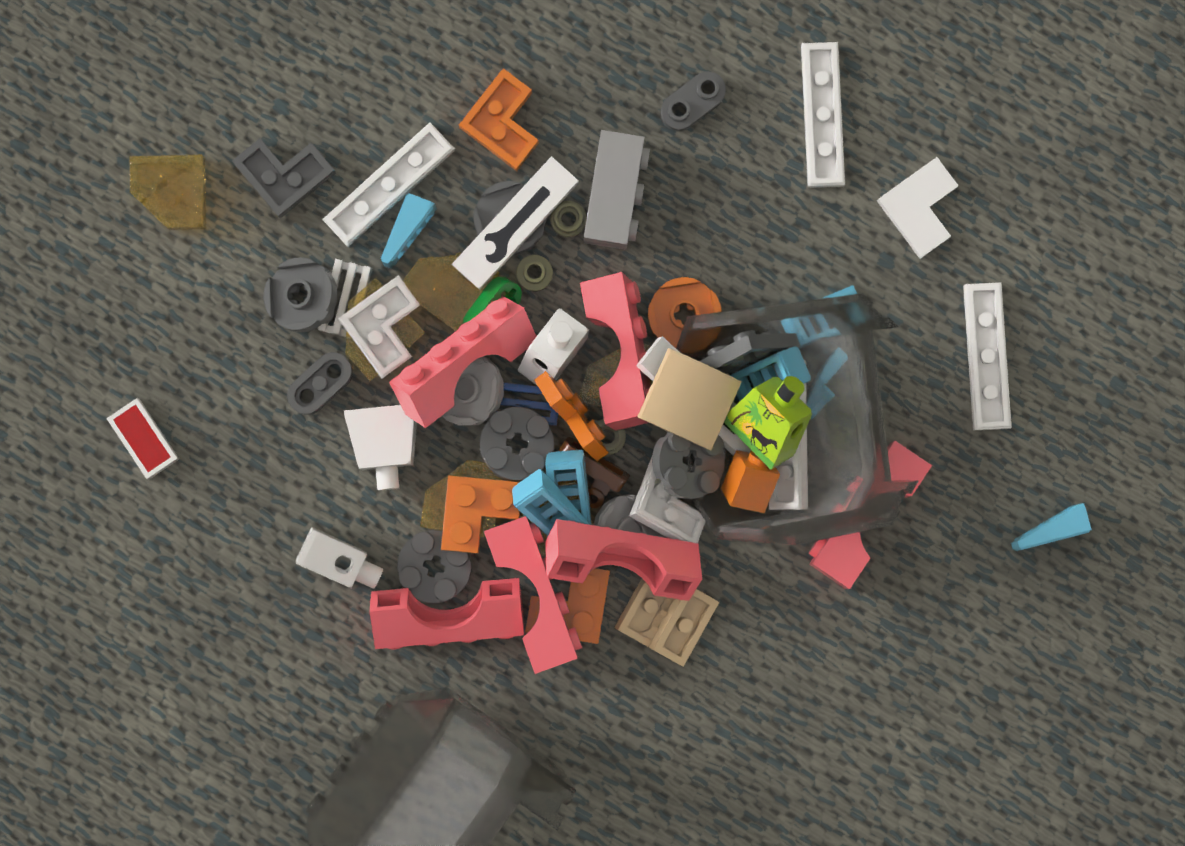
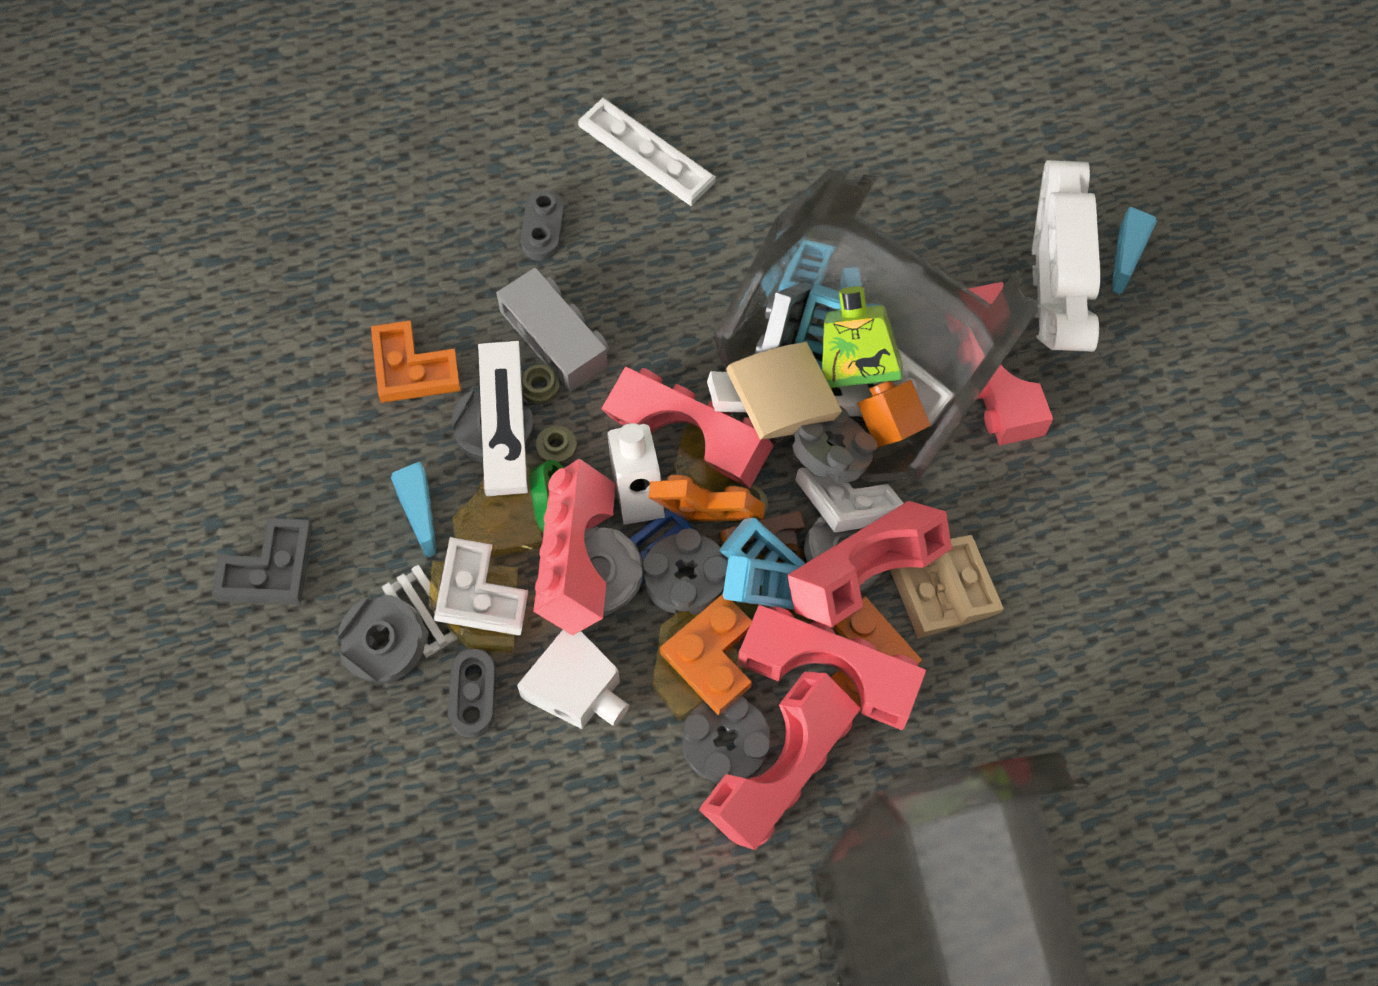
camera: 50 degrees left, 20 degrees down
red tile [106,398,179,480] -> none
clear yellow plate [129,154,206,230] -> none
white torso [296,527,383,589] -> none
white tile [322,123,455,247] -> none
orange plate [648,277,722,352] -> none
white tile [877,157,958,259] -> none
white tile [963,282,1012,431] -> none
none -> white piece [1032,160,1100,352]

